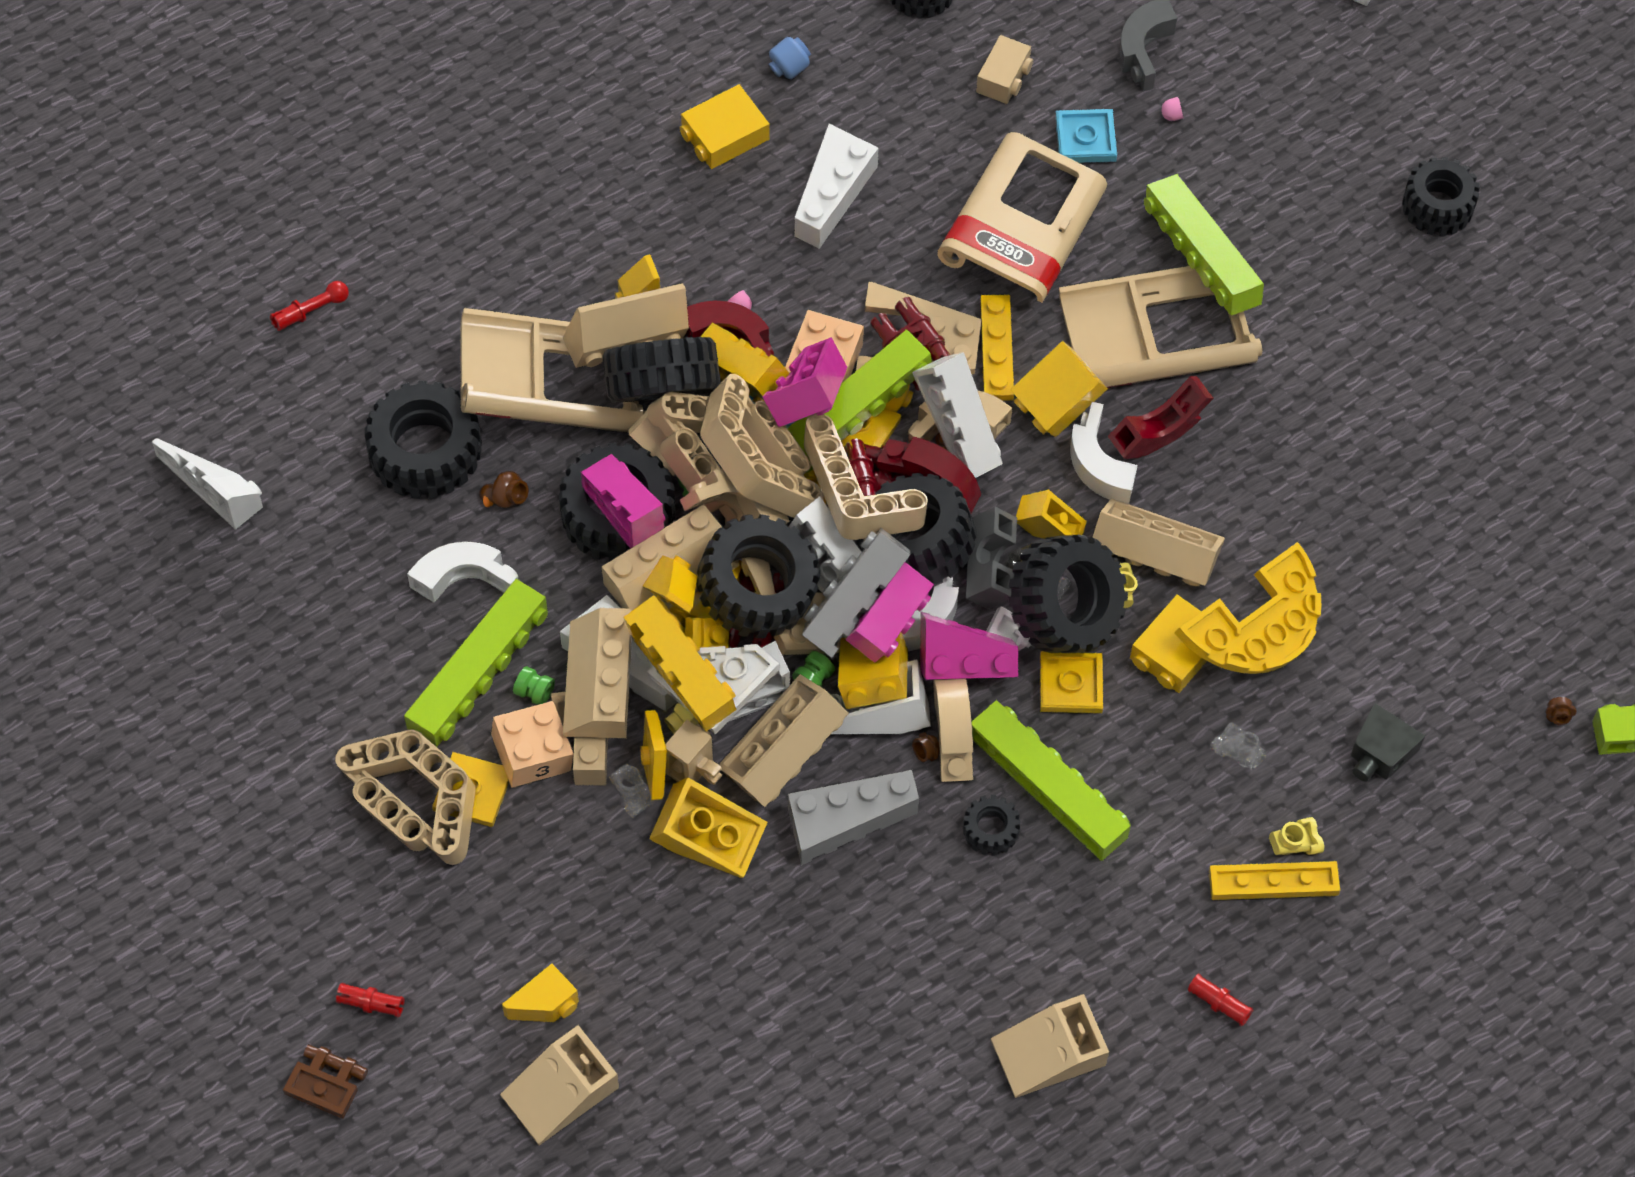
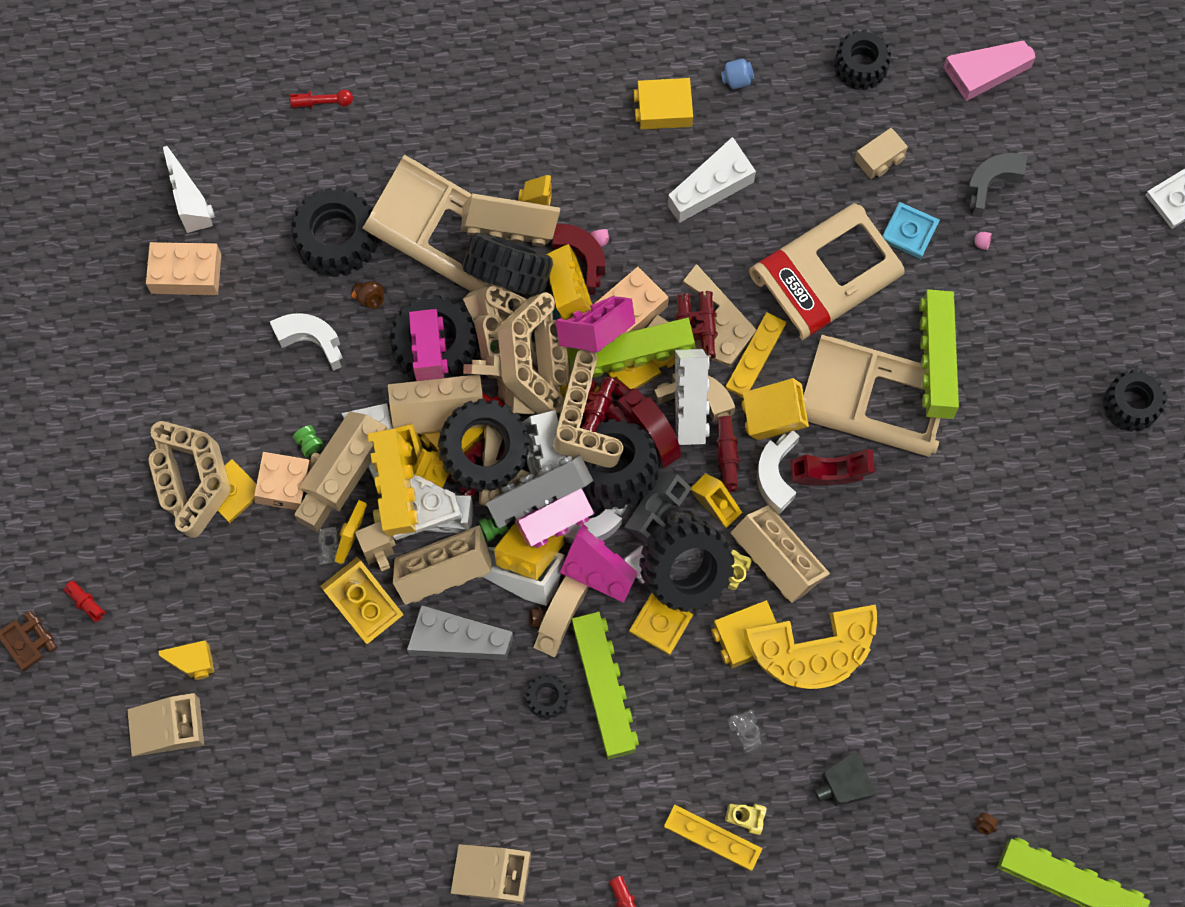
camera: 30 degrees right, 10 degrees up
lime brick [404,579,548,747] -> none
yellow slope [643,555,698,613] -> none
none -> light nougat brick [146,242,221,295]
none -> dark red pin [716,416,739,492]

